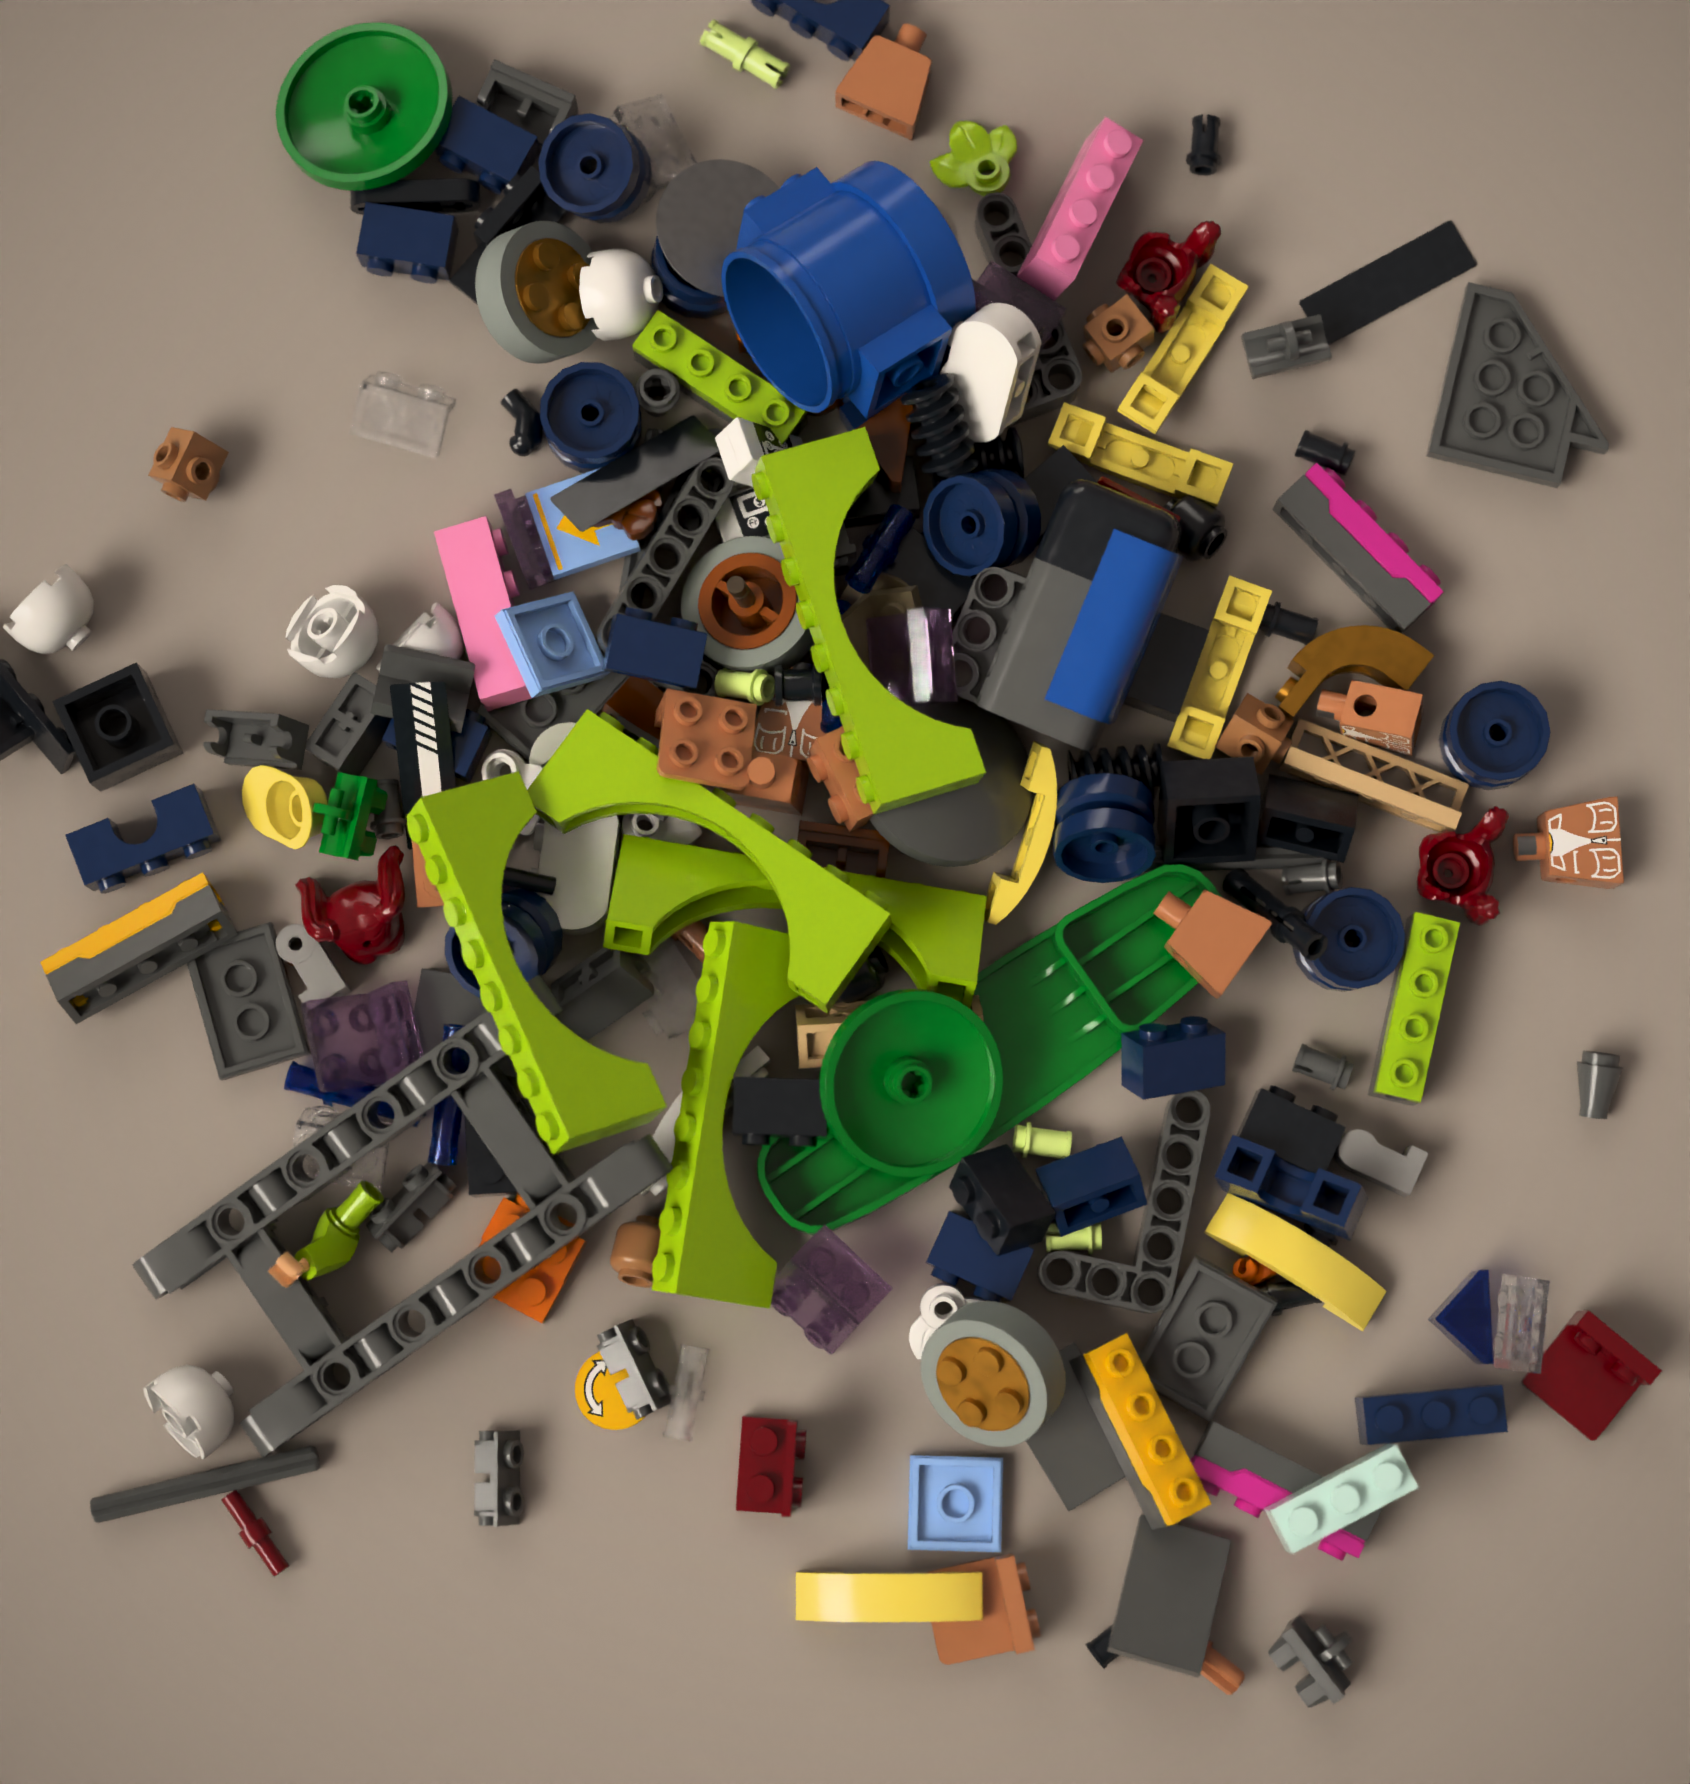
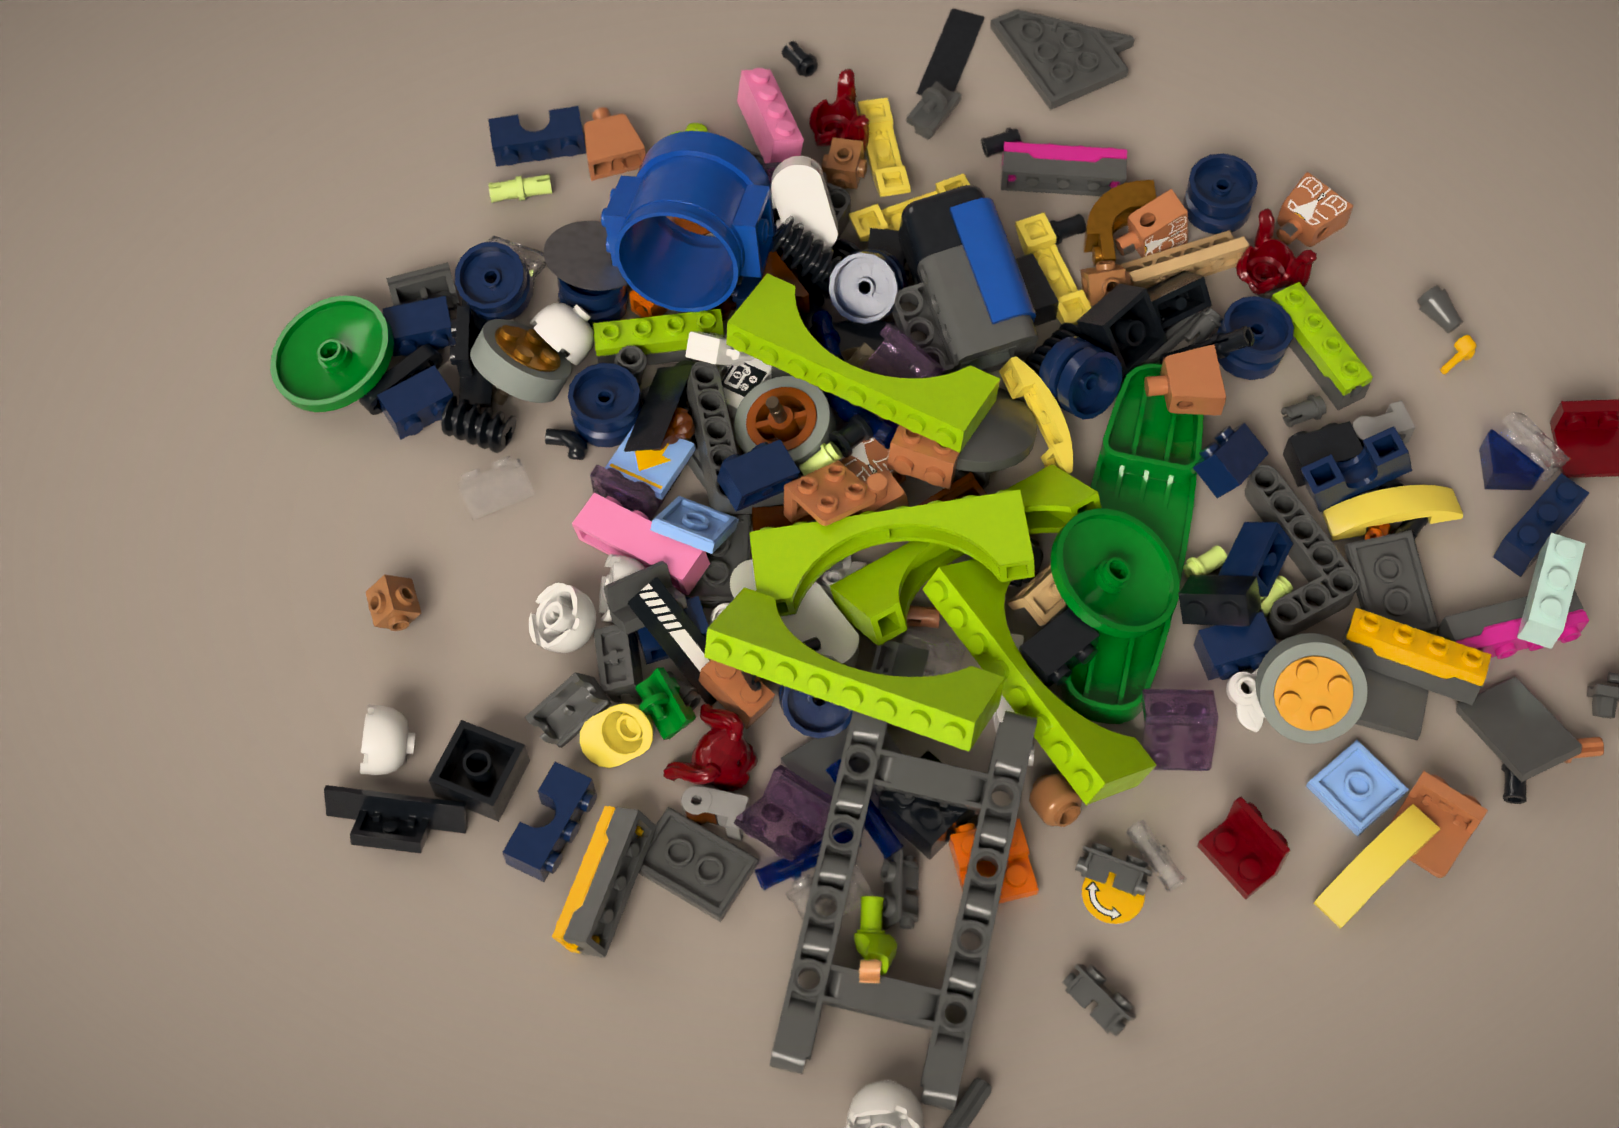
camera: 40 degrees left, 20 degrees down
none -> black piece [441,395,517,453]
none -> yellow hand [1440,335,1477,375]

